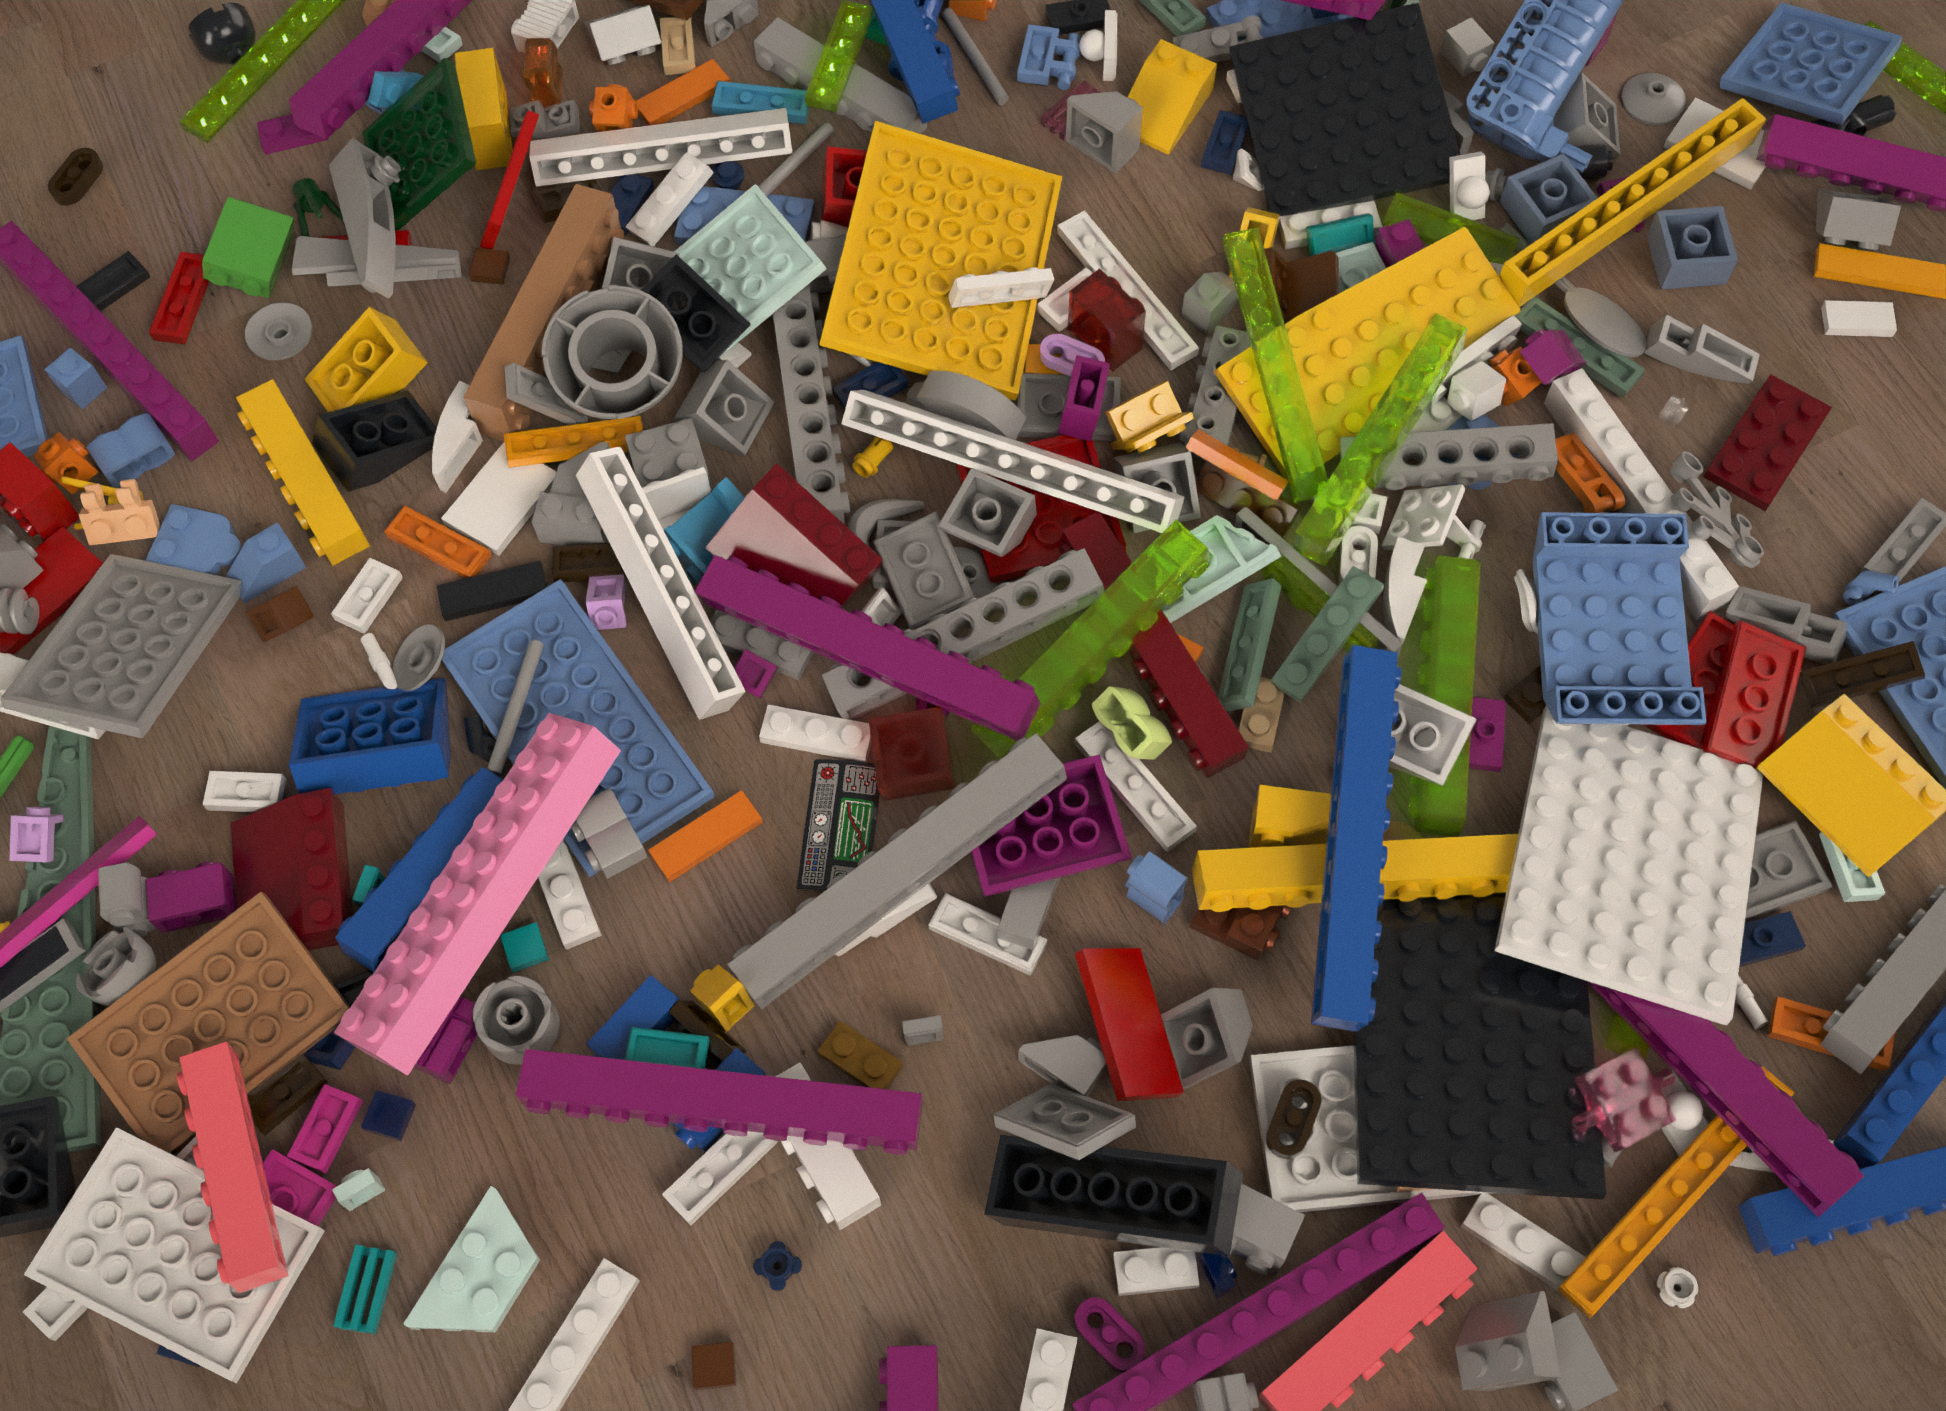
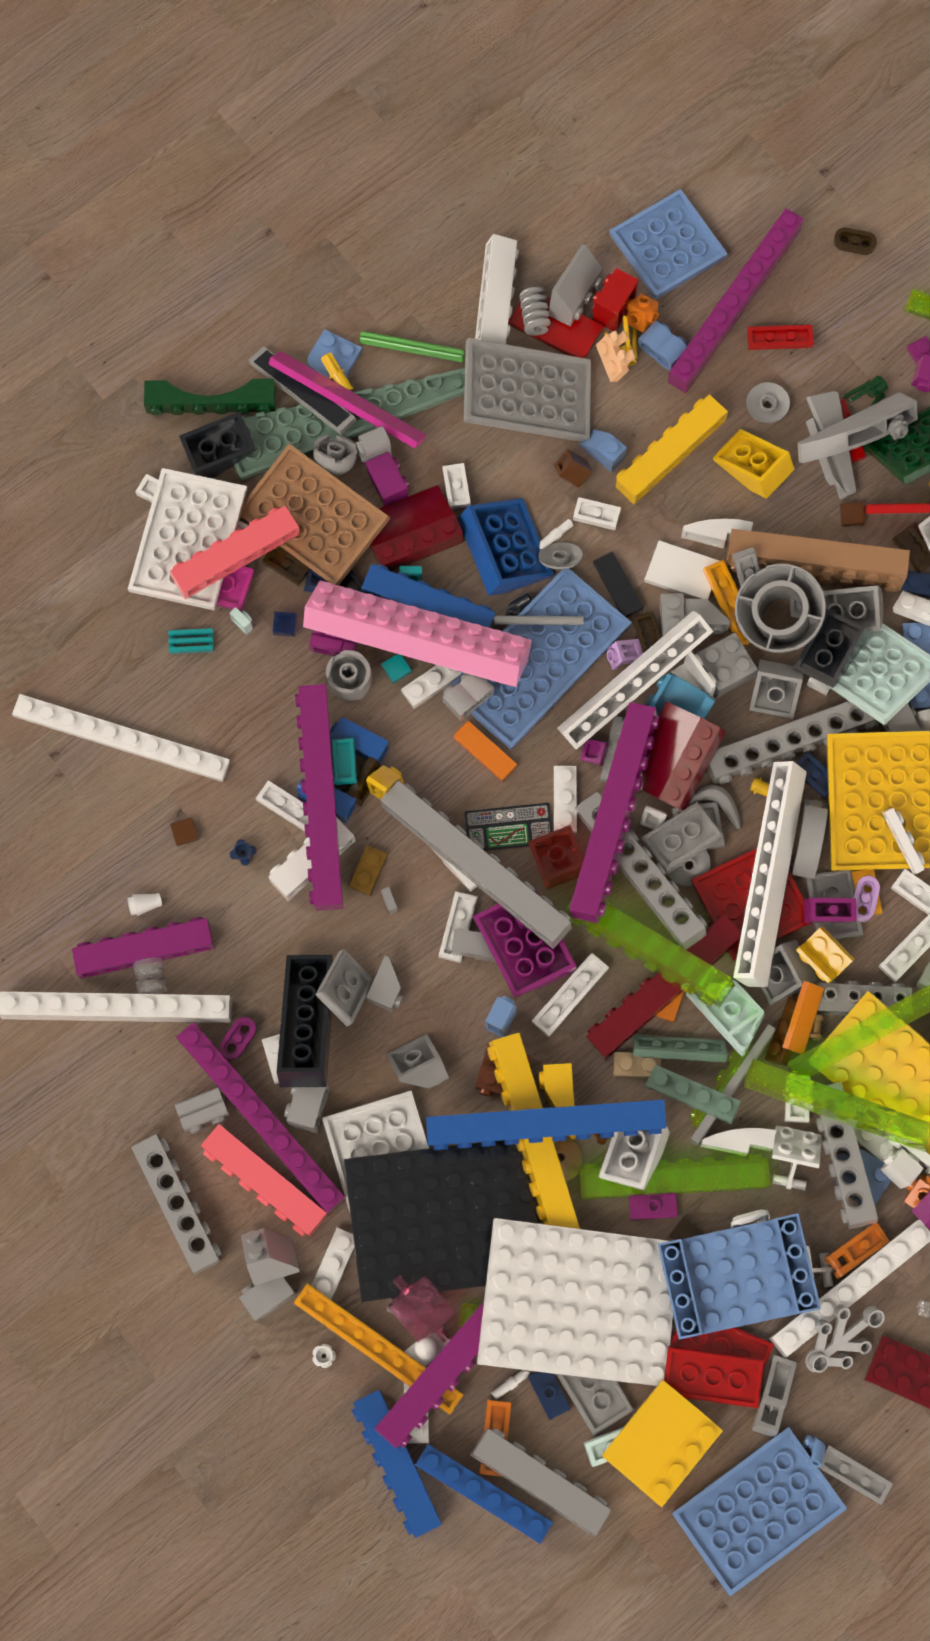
camera: 80 degrees right, 10 degrees up
lavender bracket [9,807,63,862] -> none
medium blue brick [44,348,108,410] -> none
black tile [76,251,151,312] -> none
medium blue plate [145,504,242,575] -> none
bright green brick [202,197,294,299] -> none
dark pink plate [287,1084,363,1174] -> none
black slope [312,390,437,492] -> none
orange tile [384,505,492,579] -> none
light aqua wing [404,1186,540,1333] -> none
light grey slope [938,468,1037,557] -> none
clear red brick [1068,268,1146,372] -> none
red tile [1075,948,1184,1102] -> none
yellowish green brick [1092,686,1172,760] -> none
clear blue plate [1199,1253,1237,1299] -> none
dark brown plate [1266,1080,1322,1159] -> none
white plate [1338,526,1378,583] -> none
dark brown plate [1800,641,1925,708] -> none

